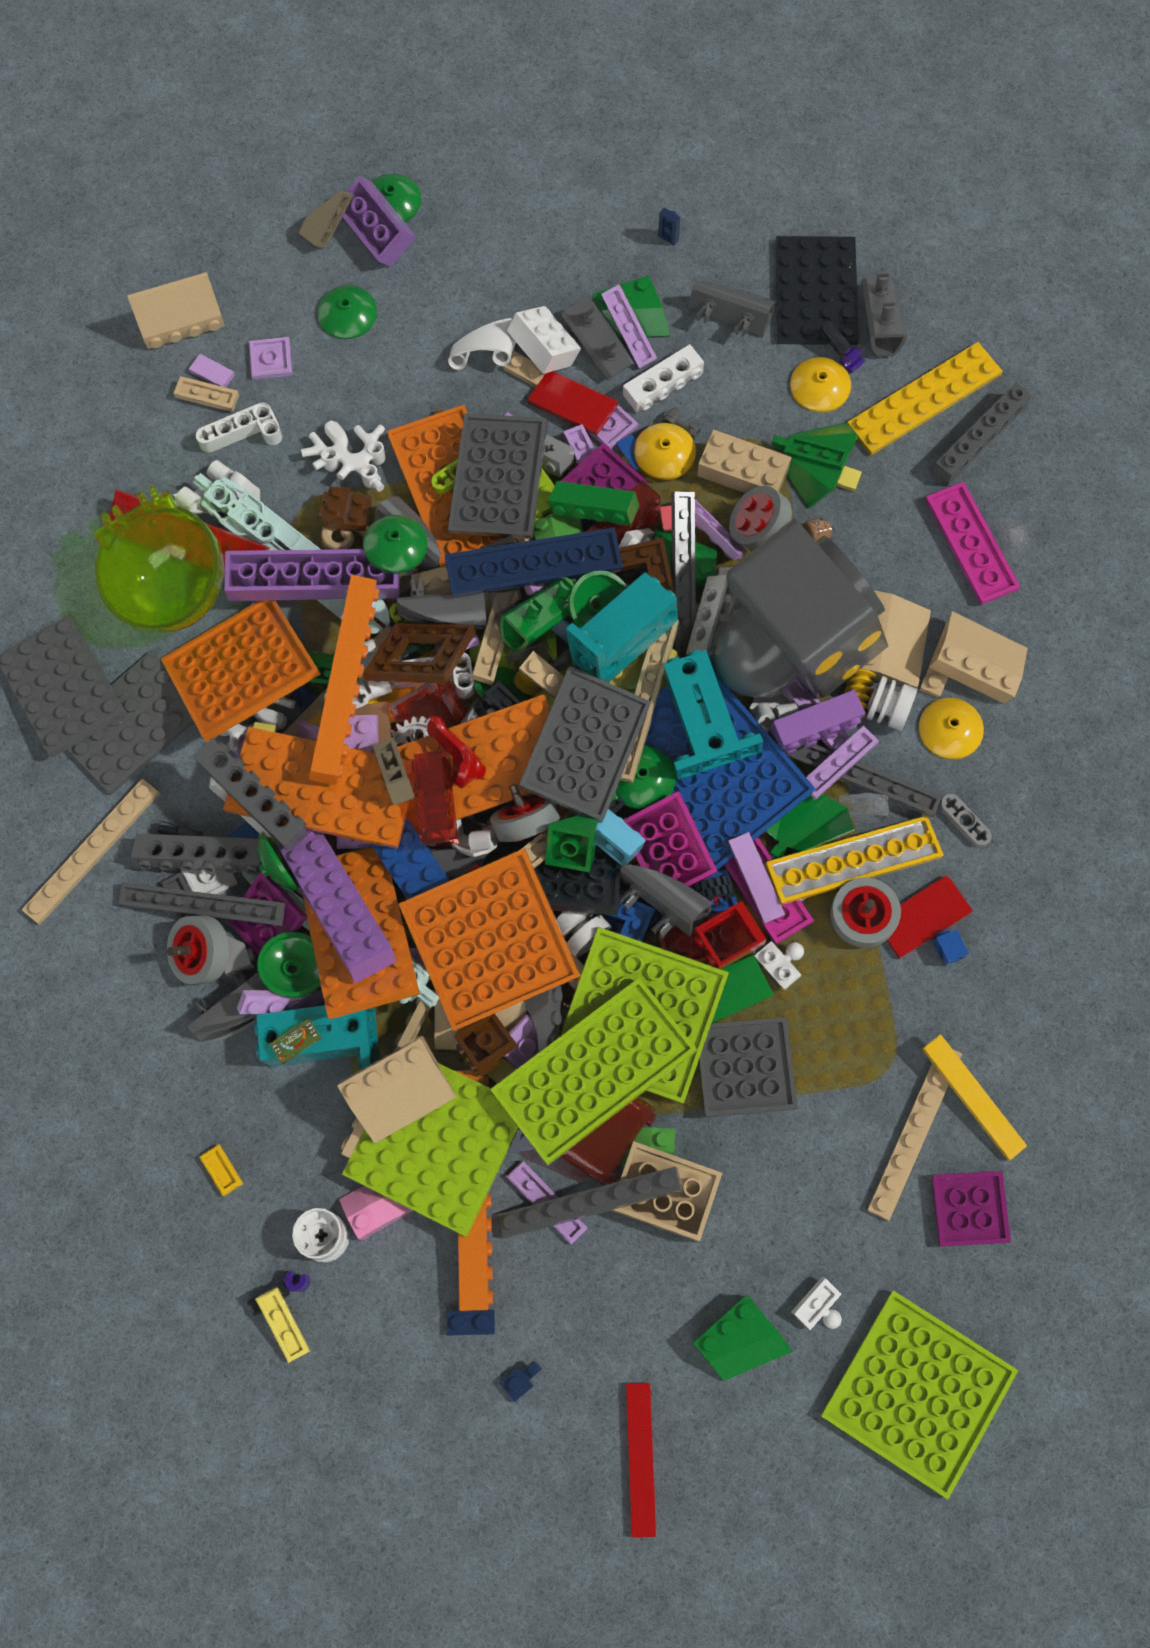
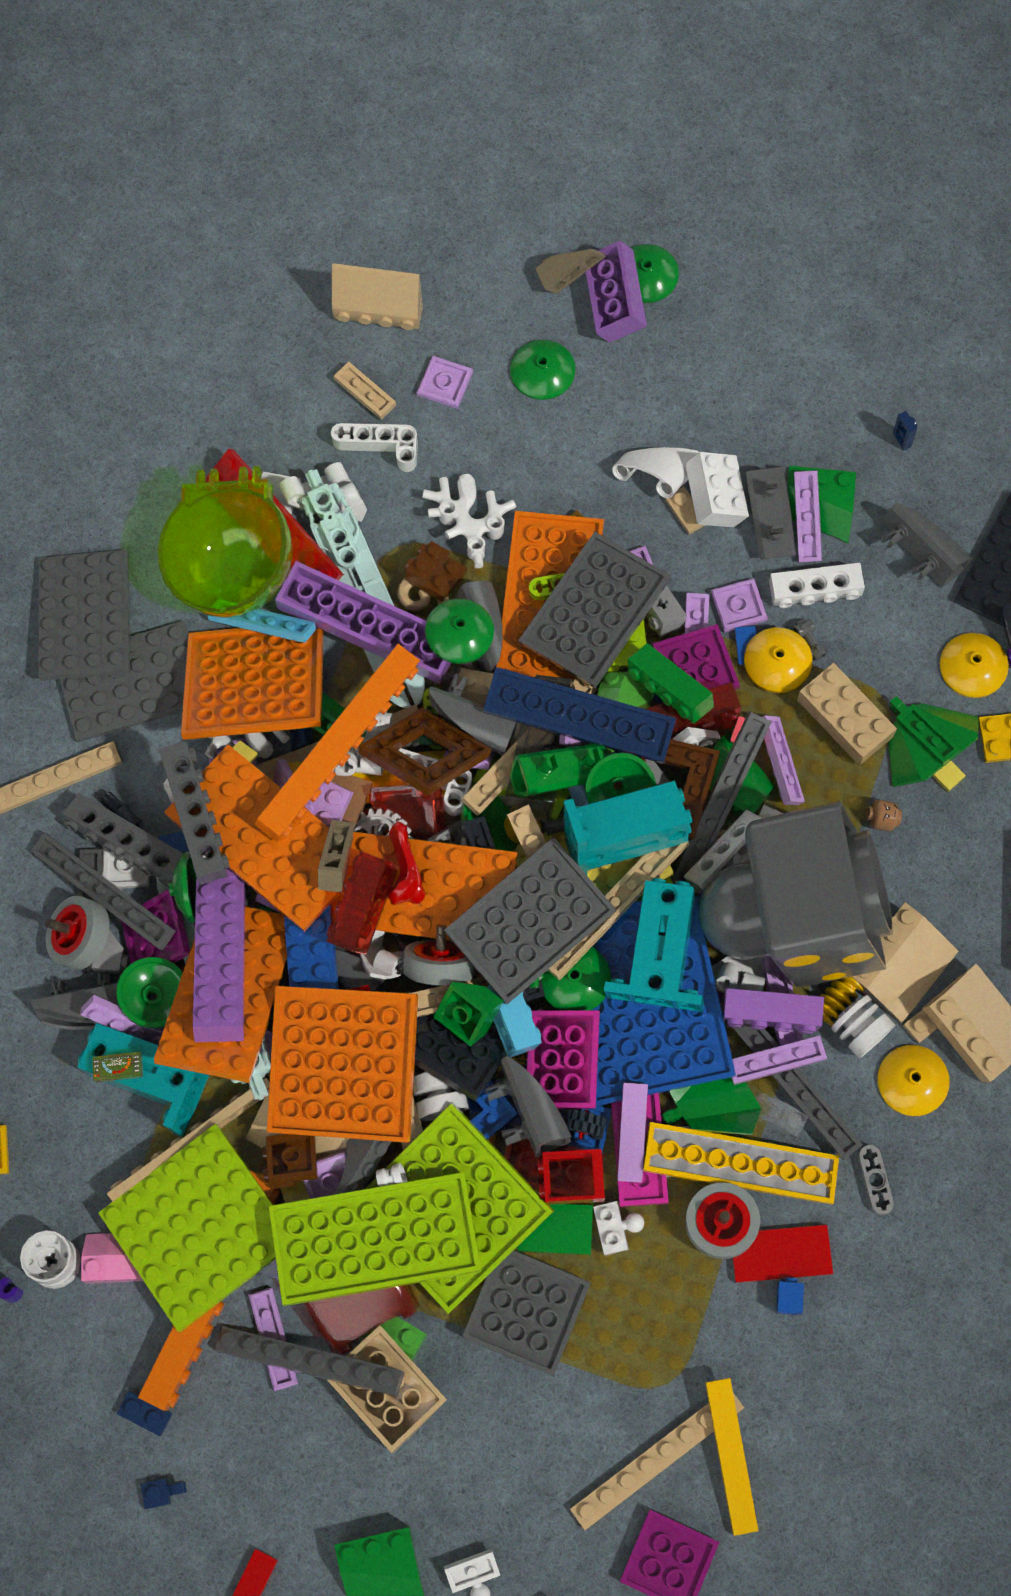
camera: 30 degrees right, 0 degrees up
lavender tile [189,354,235,388] -> none
tan slope [337,1036,457,1143] -> none
red tile [527,371,618,436] -> none
wheel [729,486,792,551] -> none
none -> medium azure plate [207,600,316,643]
none -> white wheel [376,1163,408,1187]

